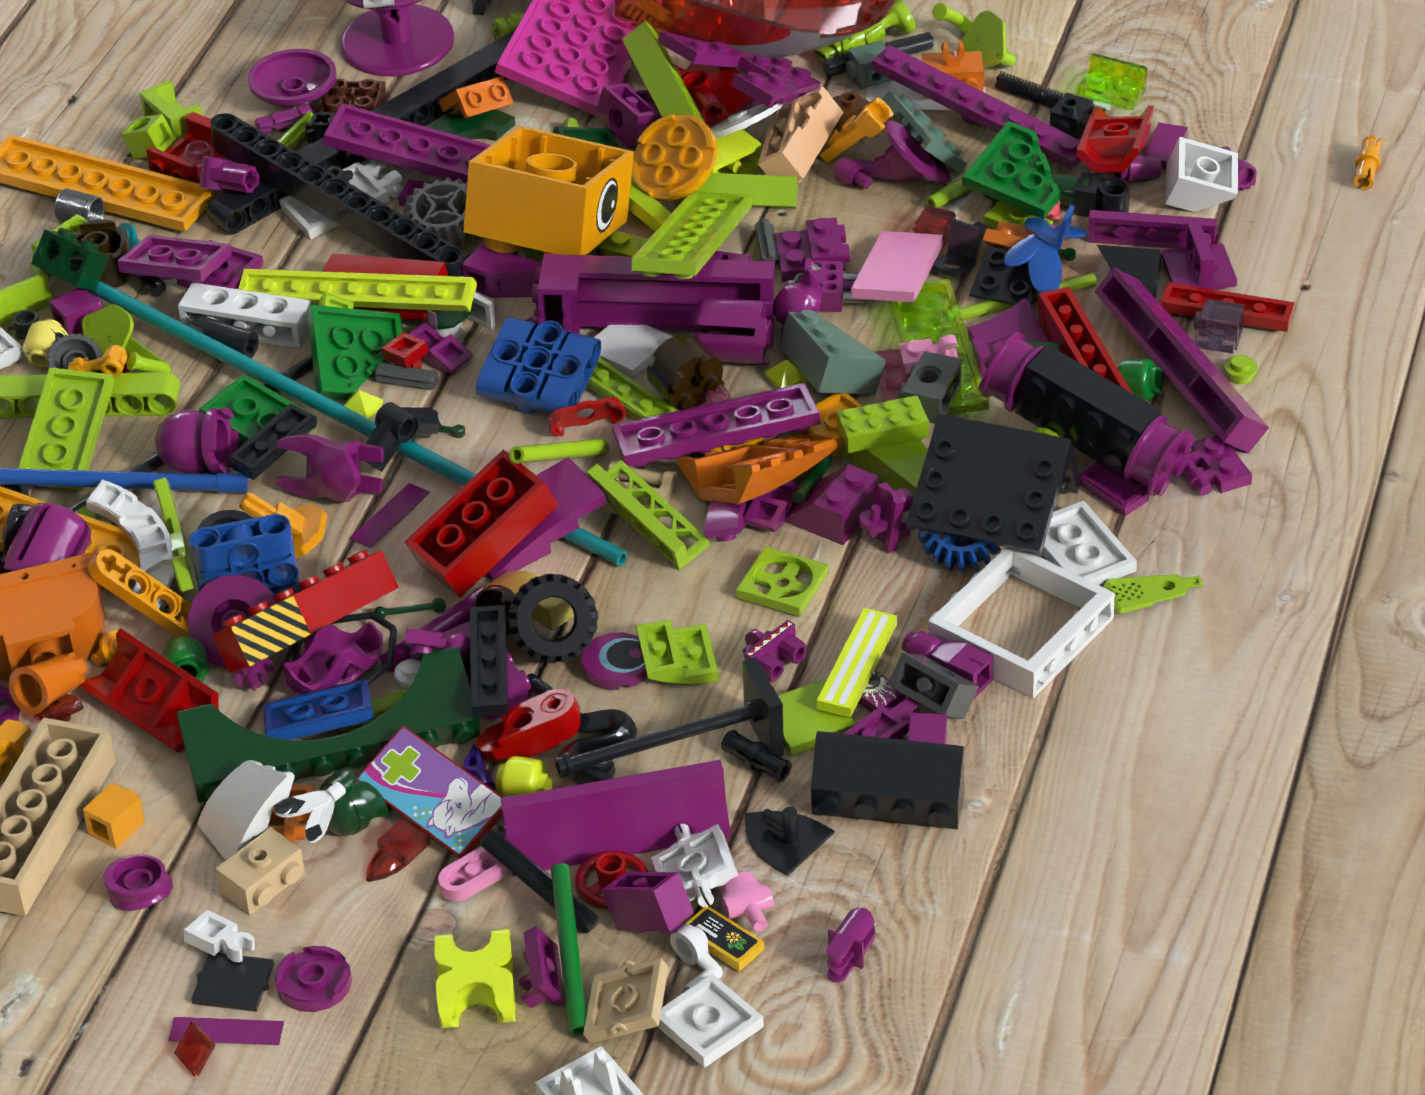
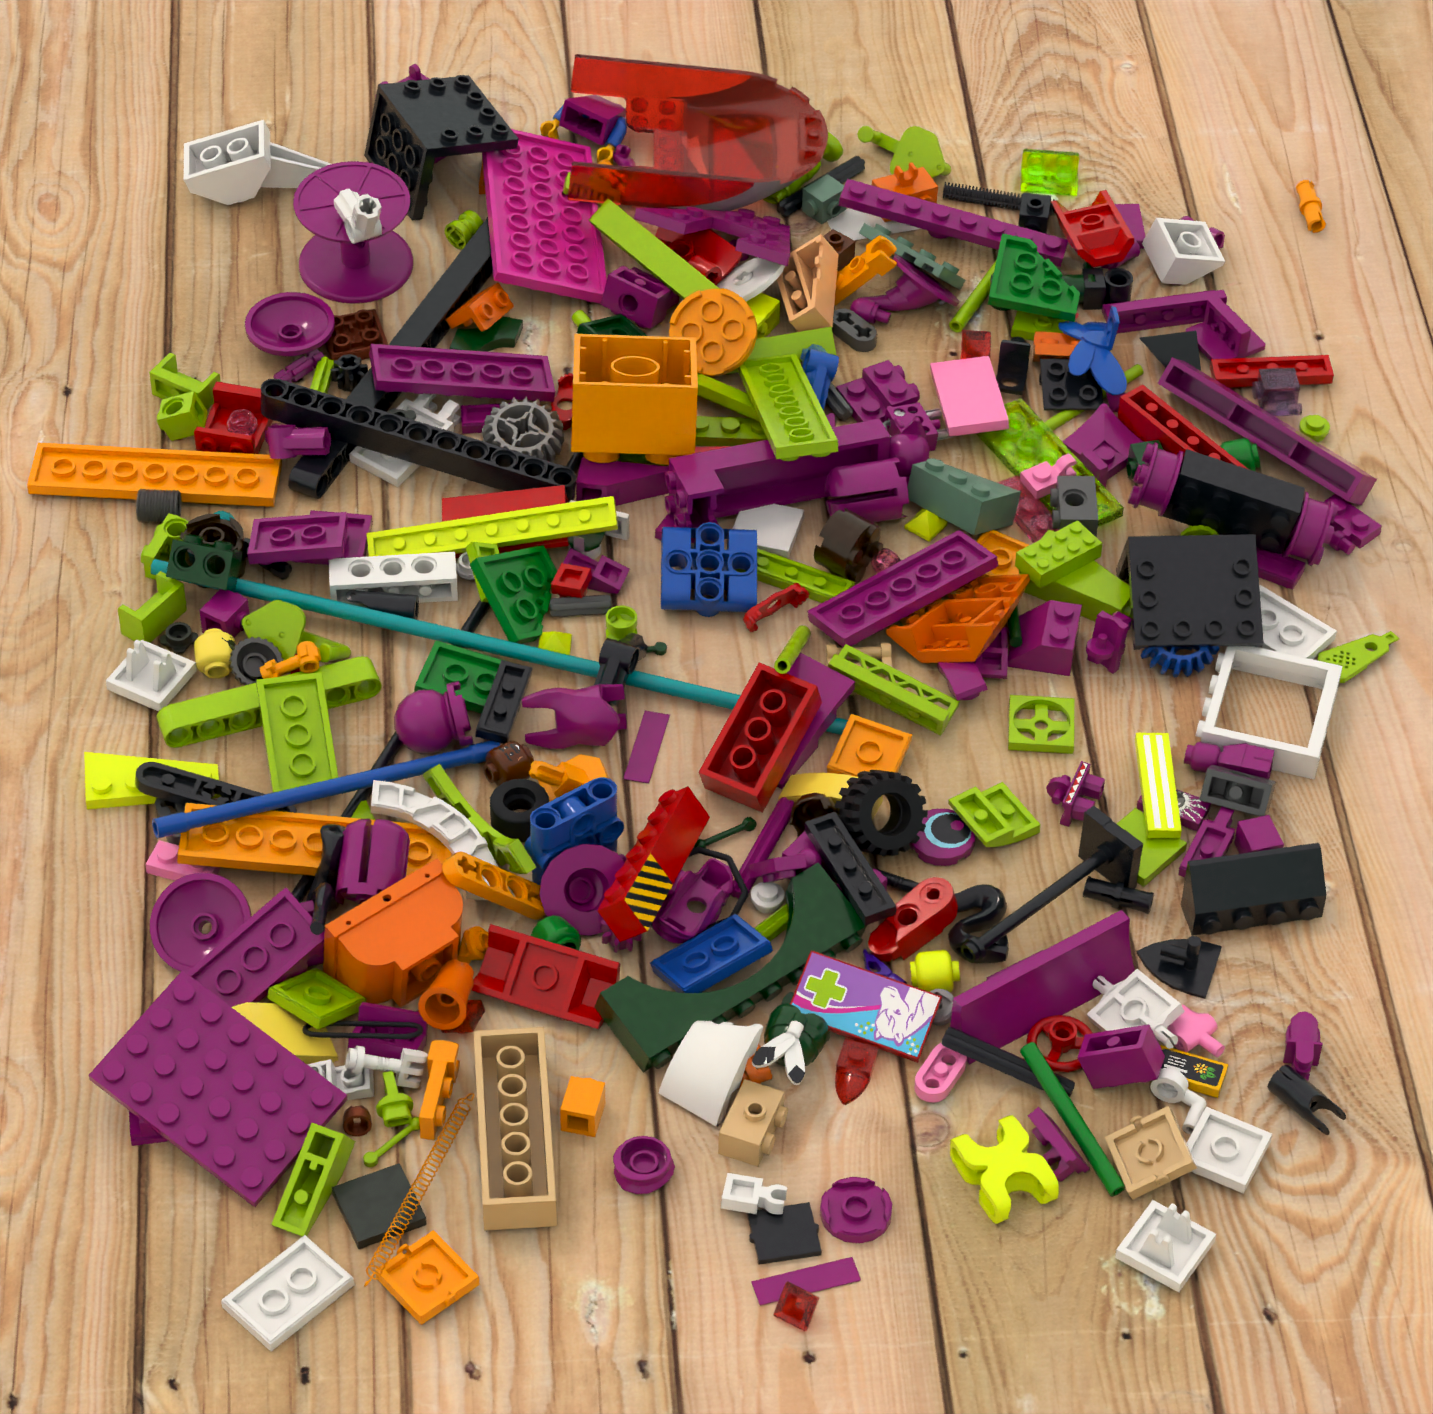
camera: 25 degrees left, 5 degrees up
none -> reddish brown head [483,741,534,786]
none -> lime wheel [606,605,637,641]
none -> blue piece [800,344,839,410]
none -> light orange tile [827,714,912,777]
none -> dark grey beam [832,308,877,352]
none -> black piece [1267,1065,1346,1135]

